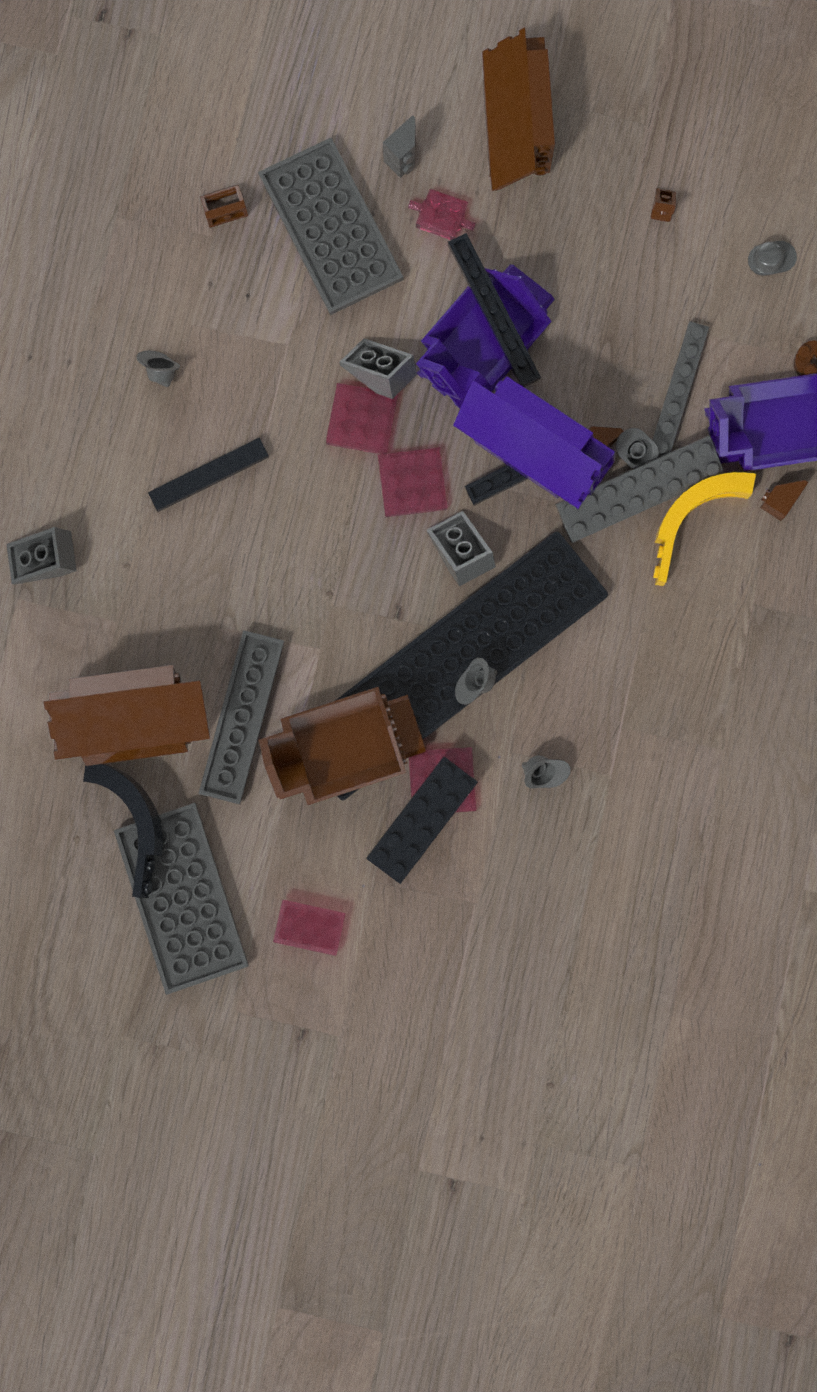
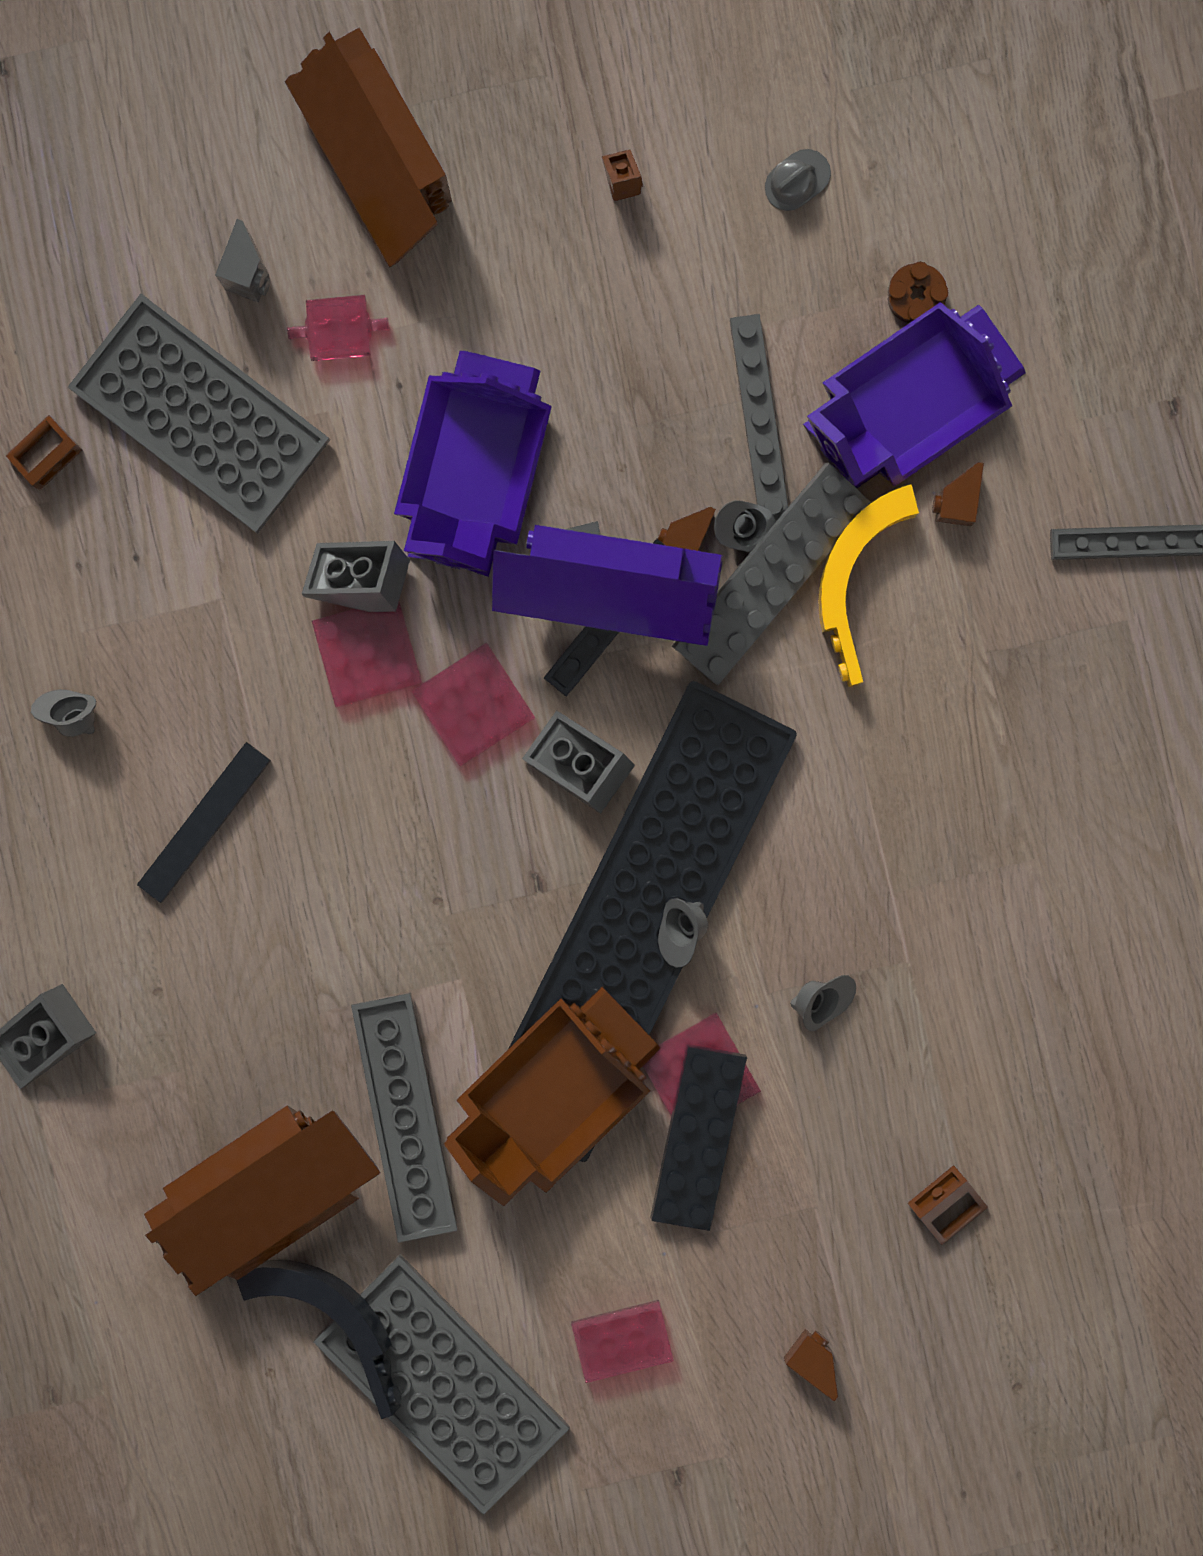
camera: 30 degrees left, 5 degrees up
black plate [448,233,541,387] -> none
none -> reddish brown slope [784,1329,838,1402]
none -> reddish brown tile [908,1165,988,1245]

